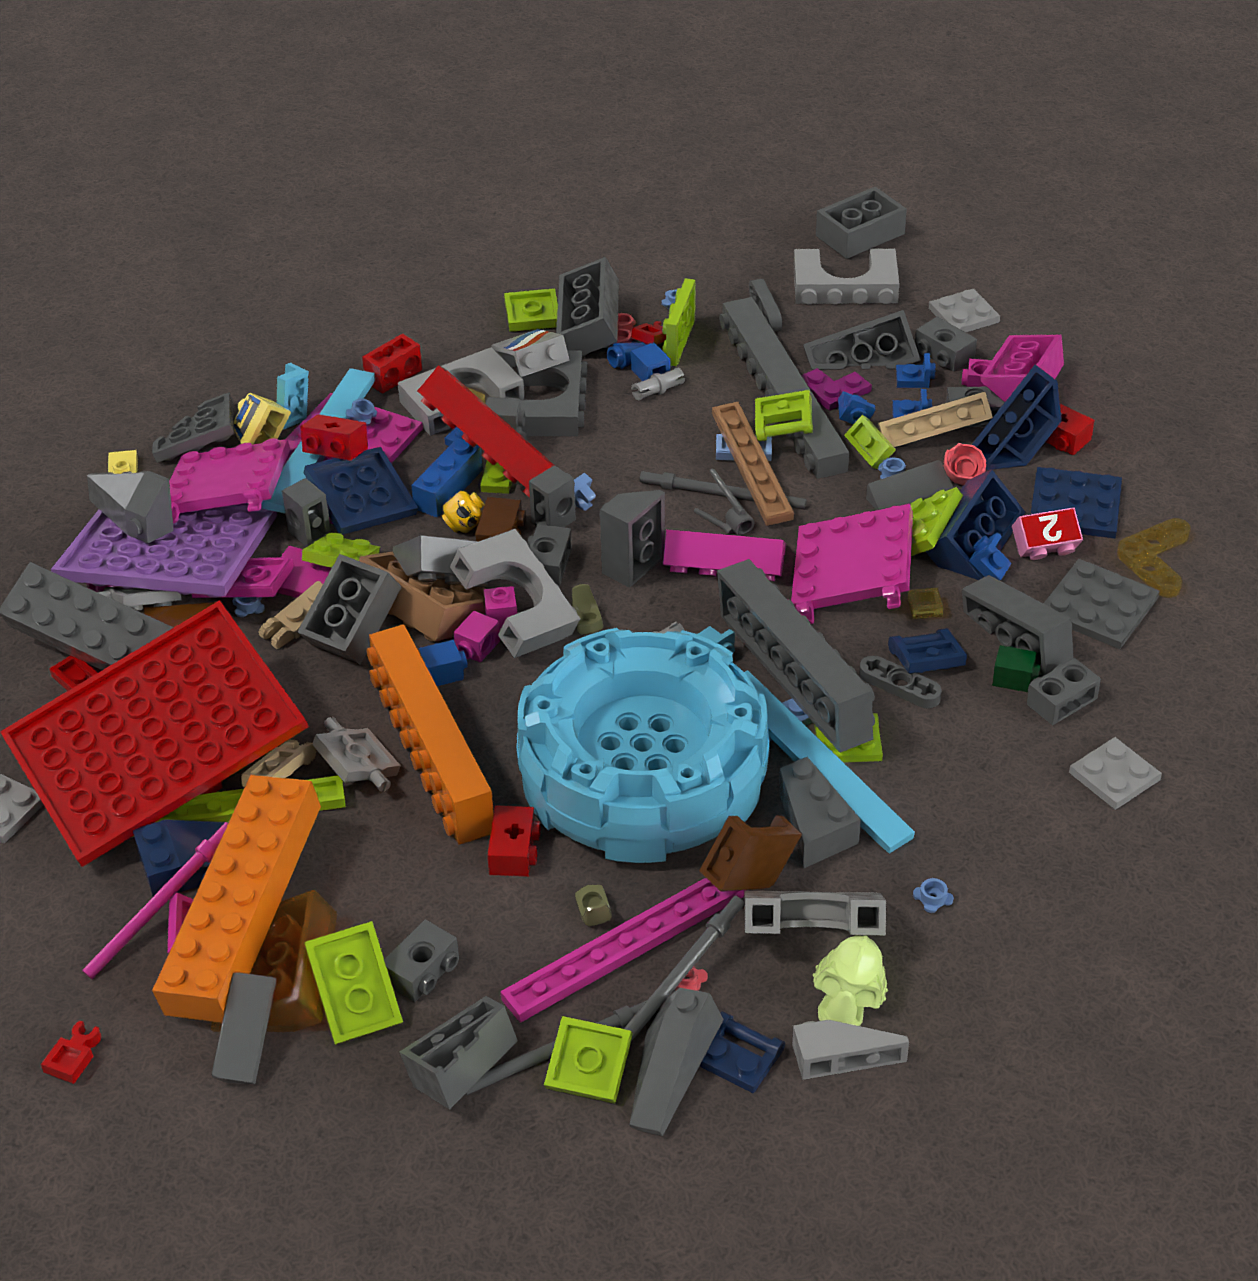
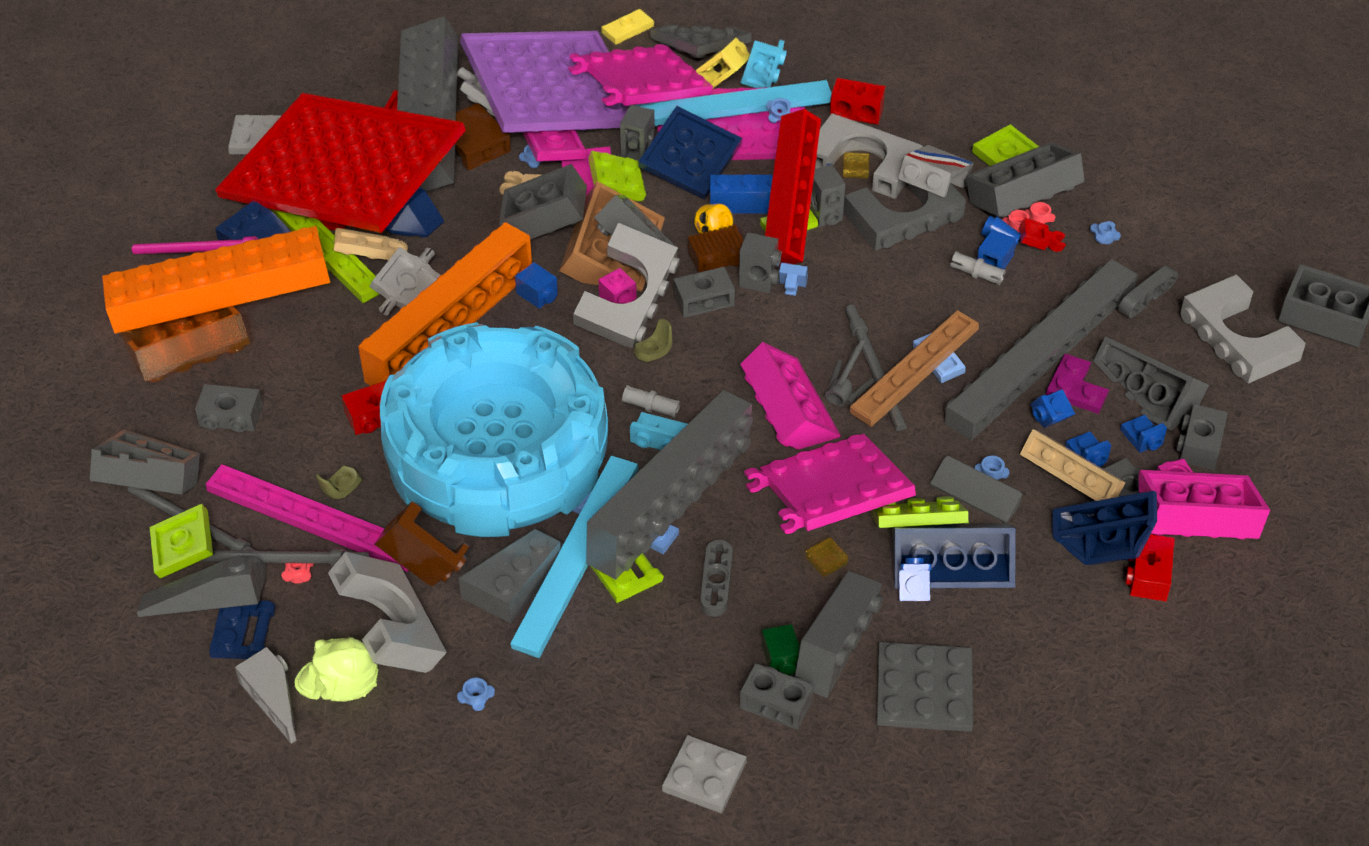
camera: 60 degrees right, 5 degrees up
red plate [41,1021,101,1084] -> none
dark grey wedge [87,471,174,543] -> none
dark grey slope [212,972,276,1084] -> none
red brick [300,414,368,461] -> none
lime plate [304,921,403,1045] -> none
dark pink brick [454,611,500,662] -> none
dark grey slope [599,490,665,588] -> none
lime plate [662,278,695,366] -> none
lime plate [755,390,813,442] -> none
lime plate [844,415,896,469] -> none
dark blue plate [888,628,967,674] -> none
light grey plate [929,289,1000,332] -> none
coral hair [943,443,986,485] -> none
brick [1012,507,1083,560] -> none
dark blue plate [1030,467,1122,539] -> none
clear yellow beam [1117,518,1191,598] -> none

